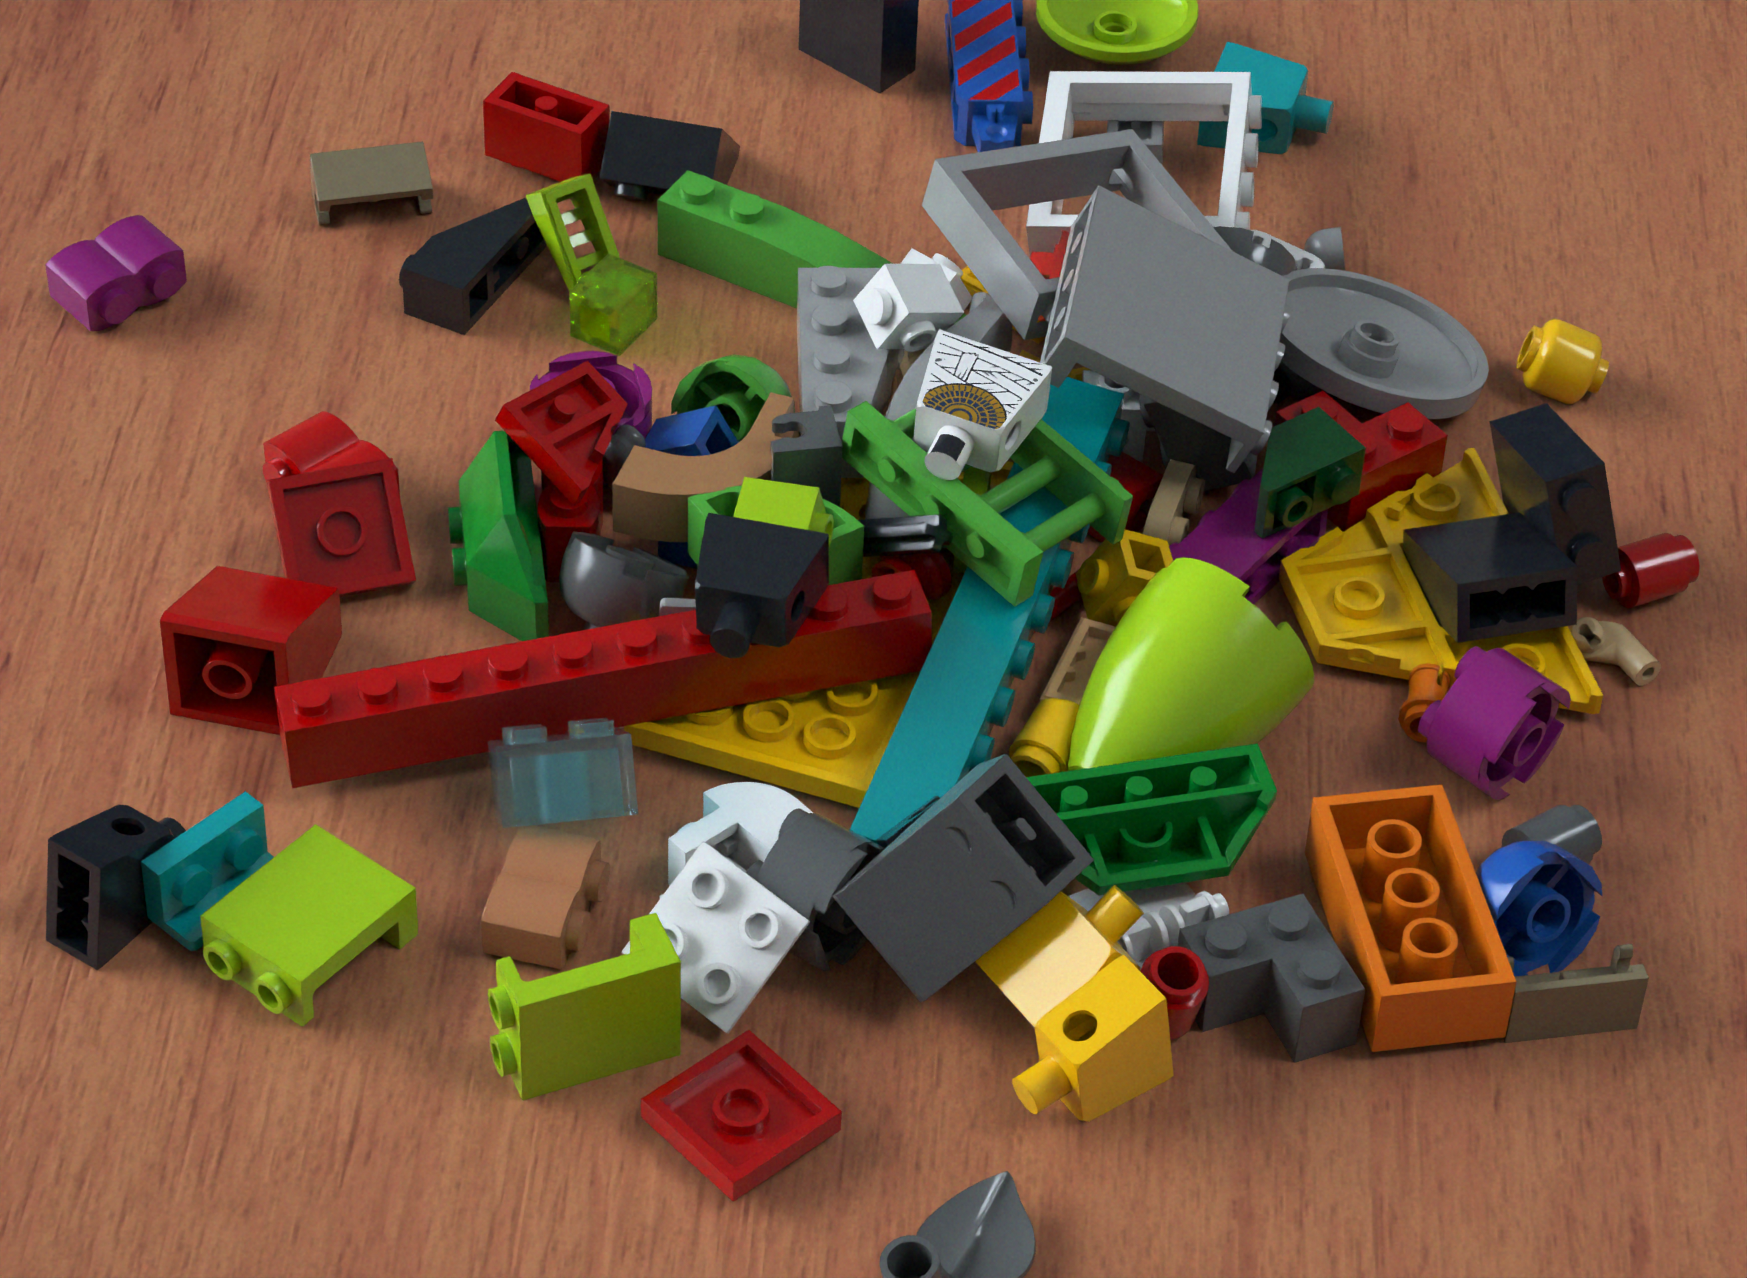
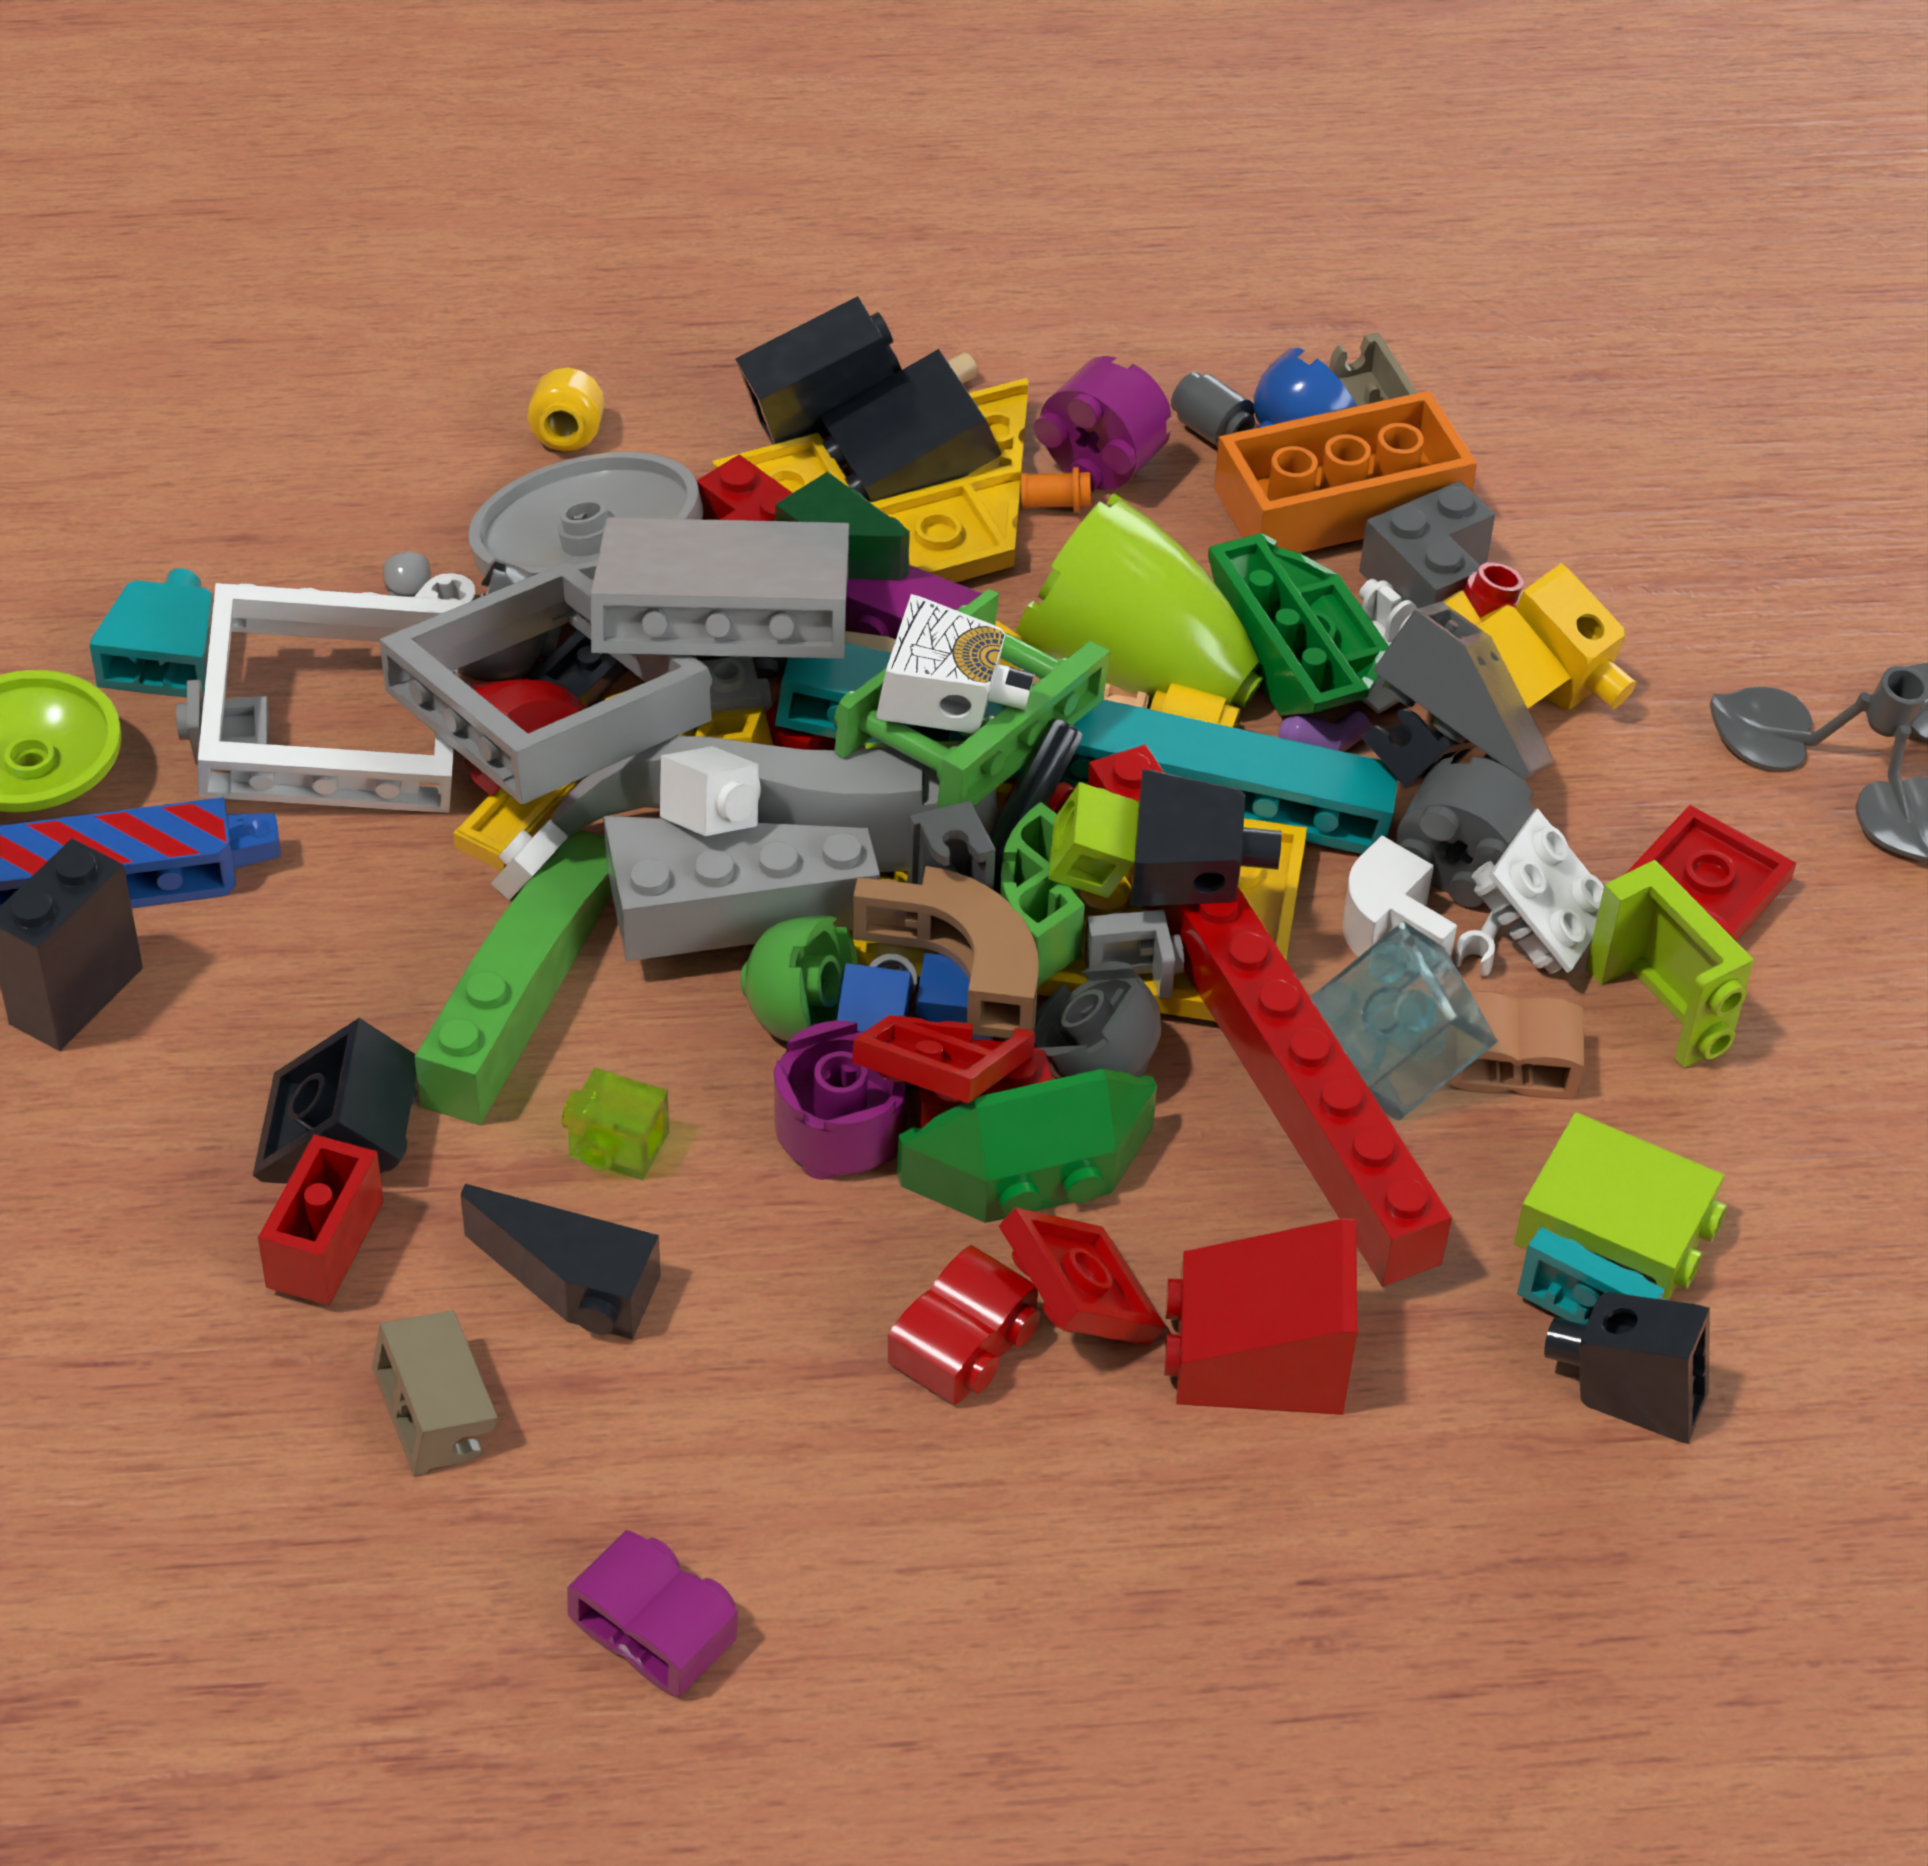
camera: 100 degrees left, 5 degrees up
lime slope [526,174,629,303] -> none

